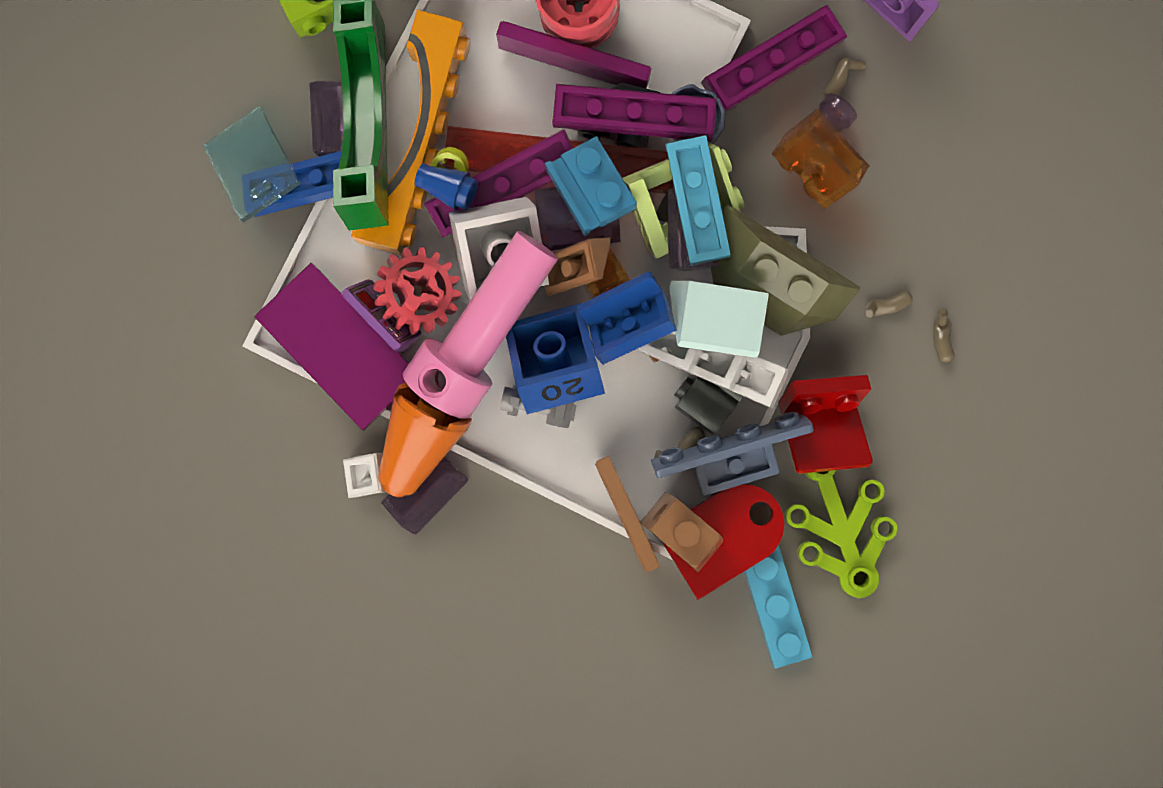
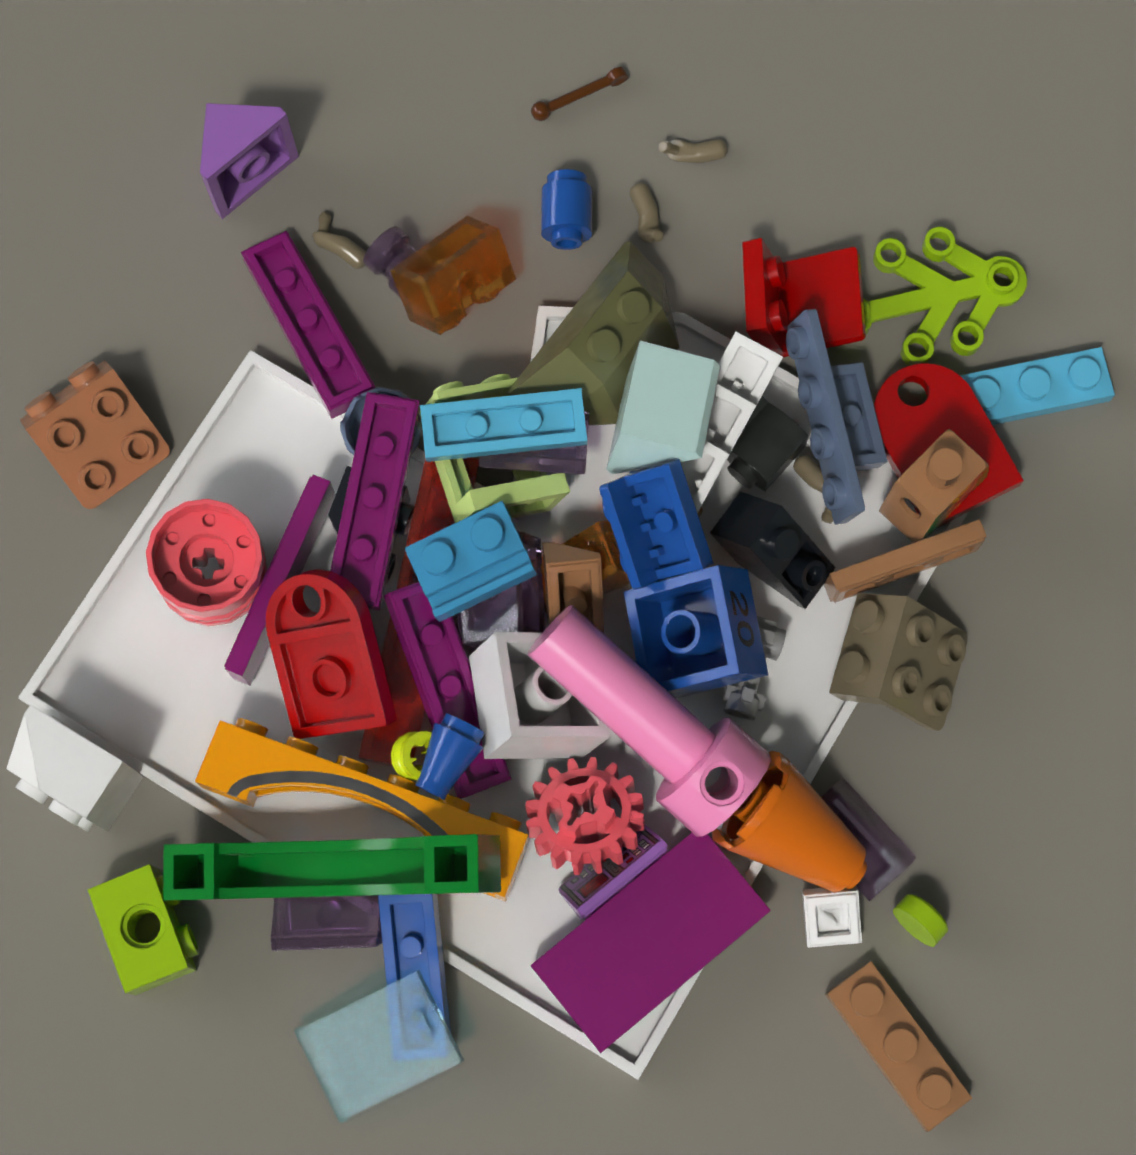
camera: 85 degrees left, 10 degrees down
none -> red tile [266,569,397,739]
none -> reddish brown hinge [531,67,628,121]
none -> blue brick [541,169,592,250]
none -> black slope [710,491,836,609]
none -> medium nougat plate [825,961,972,1132]
none -> dark tan bracket [829,593,967,731]
none -> lime tile [893,894,948,947]

